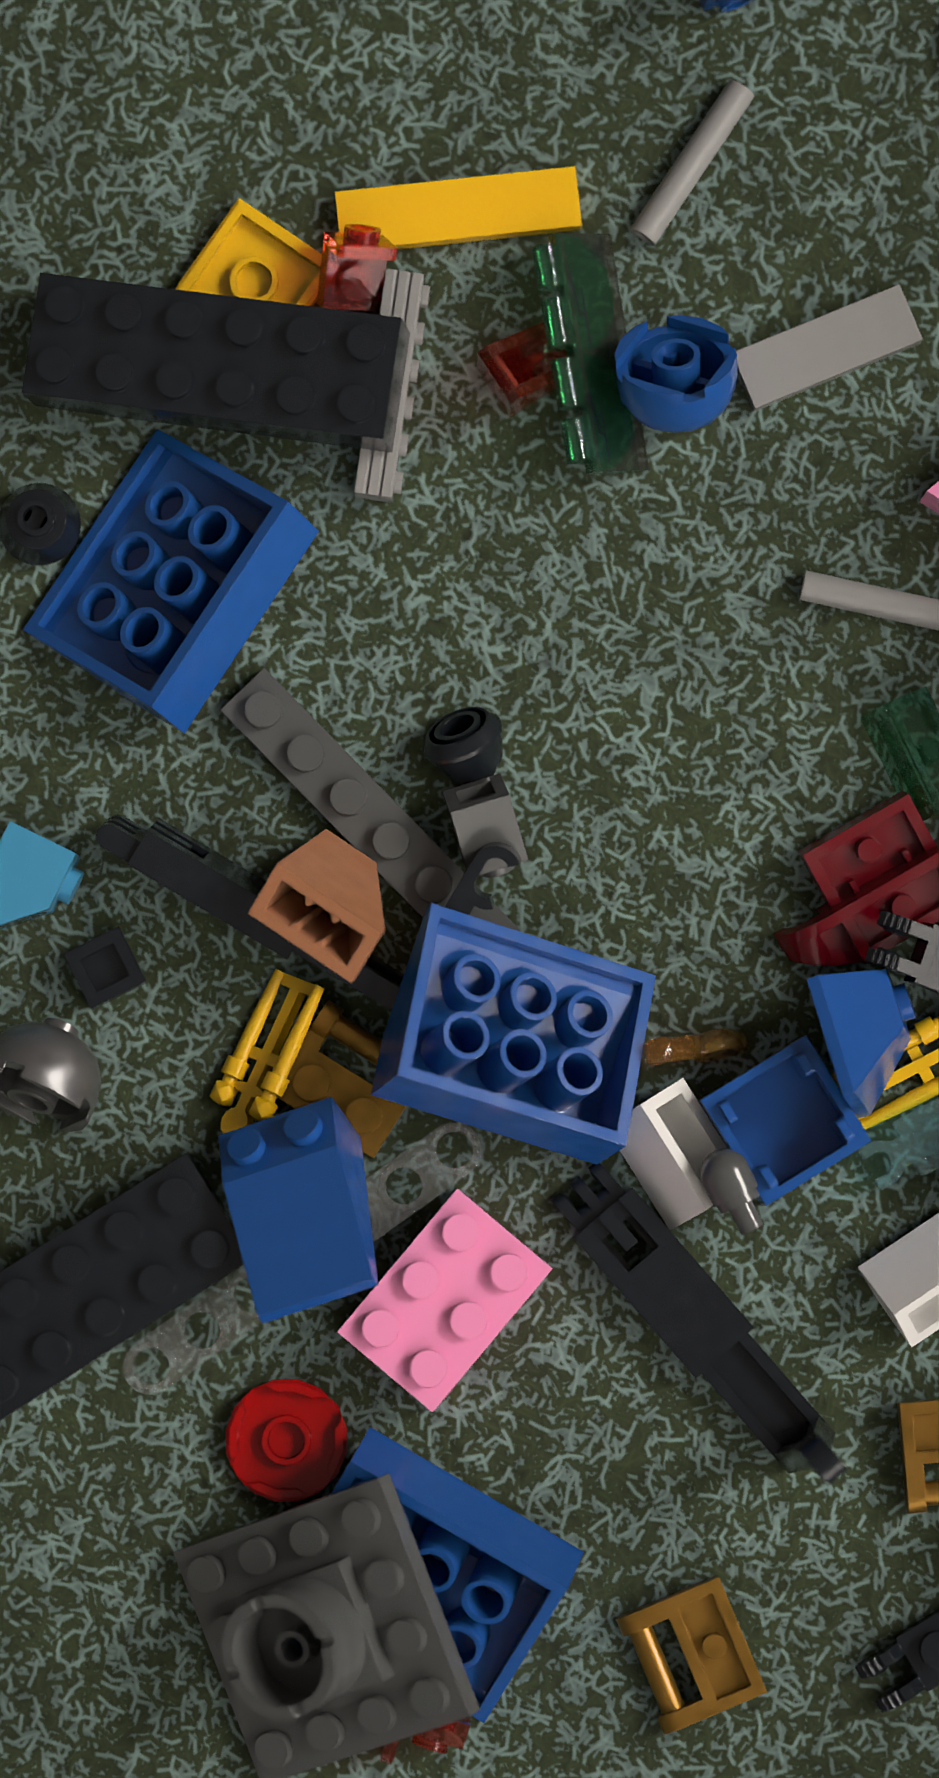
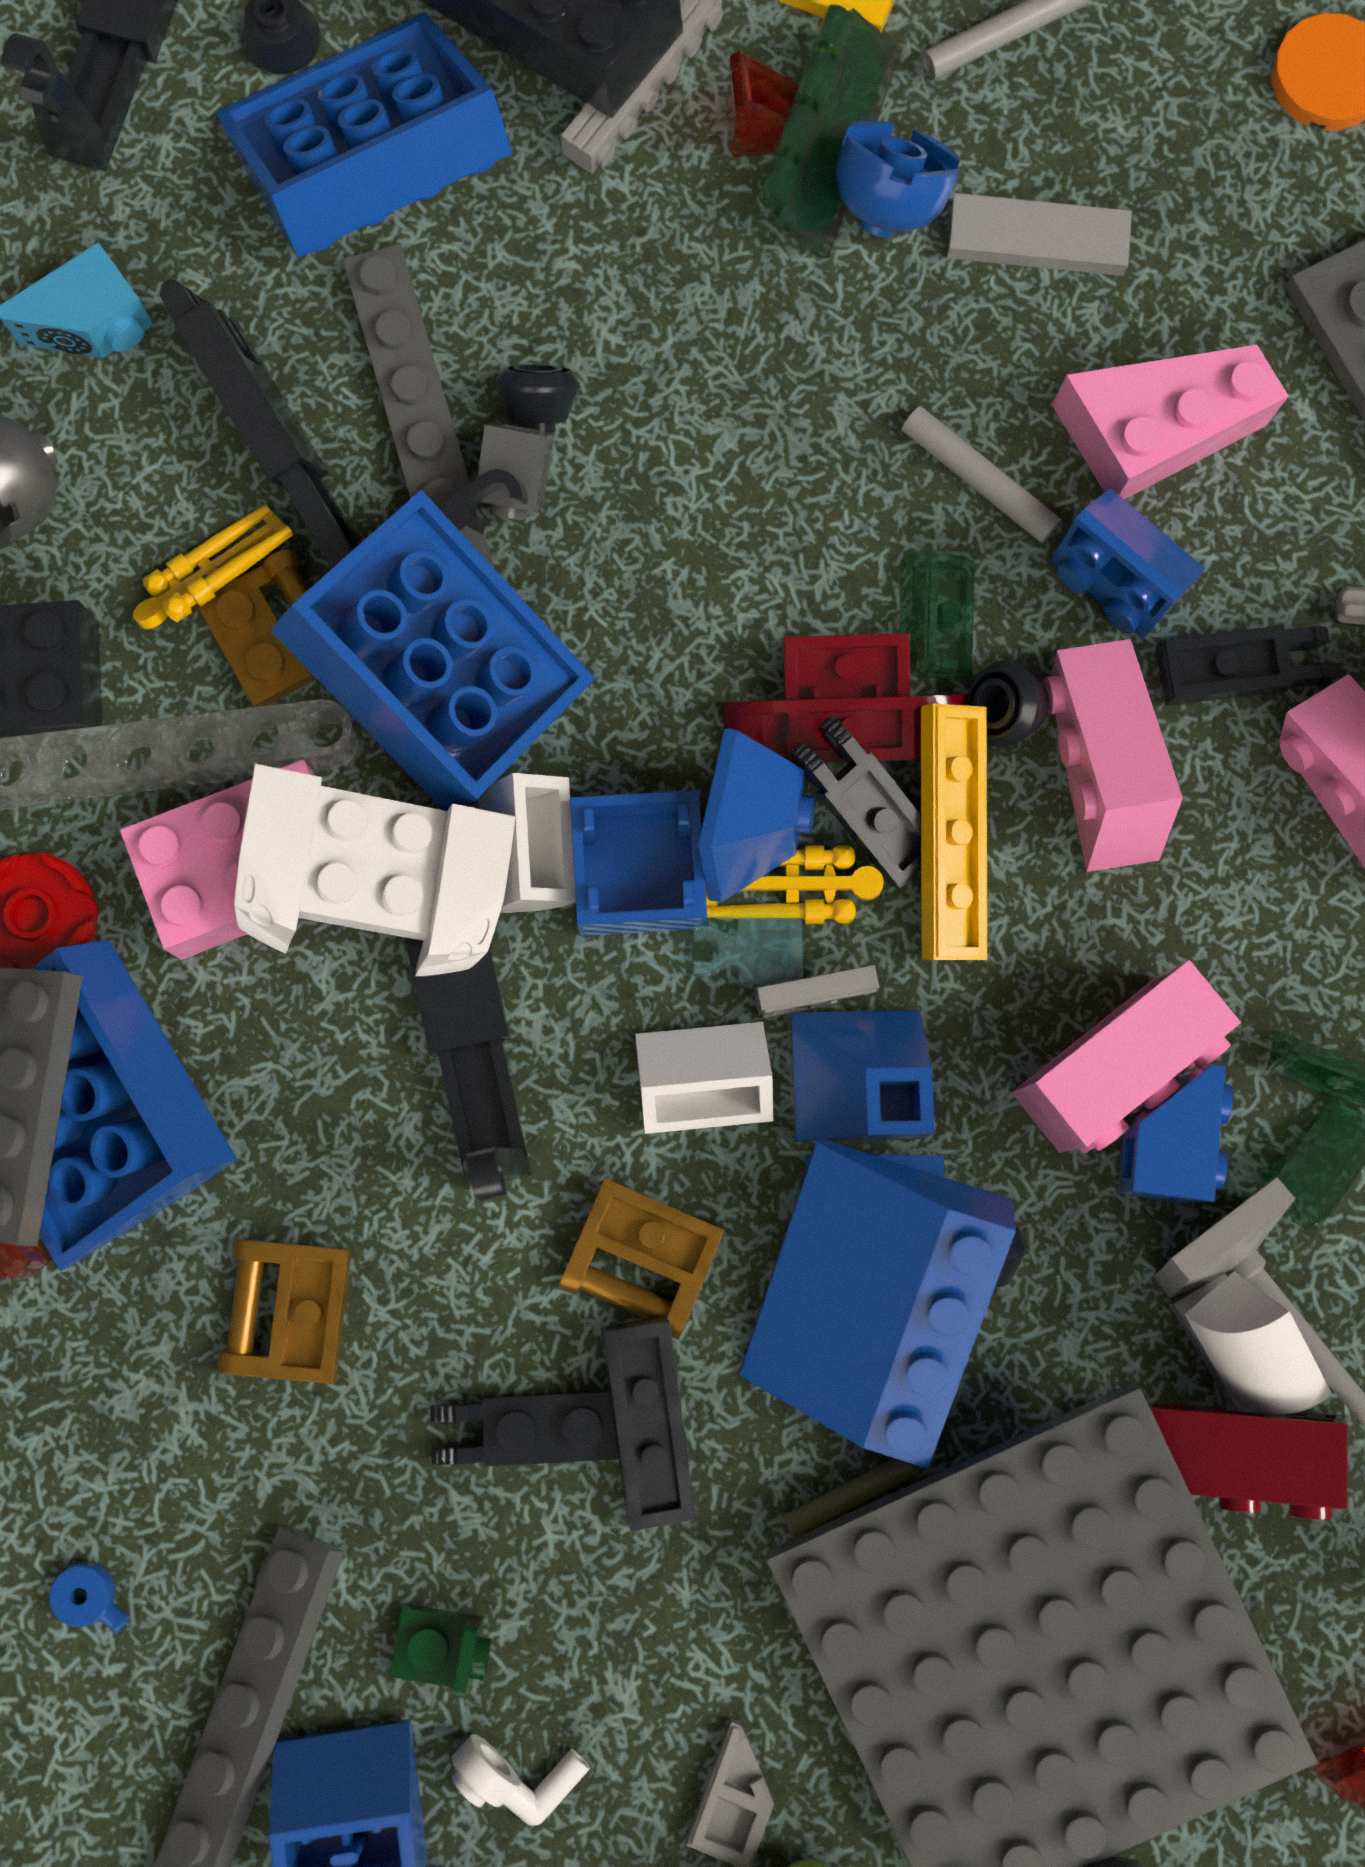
camera: 25 degrees right, 5 degrees down
black plate [64,926,147,1010] -> none
blue slope [218,1097,378,1323] -> none
nougat slope [248,829,385,983] -> none
clear orange piece [642,1028,750,1066] -> none
dark grey cylinder [700,1149,763,1235] -> none
none -> white piece [234,764,516,977]

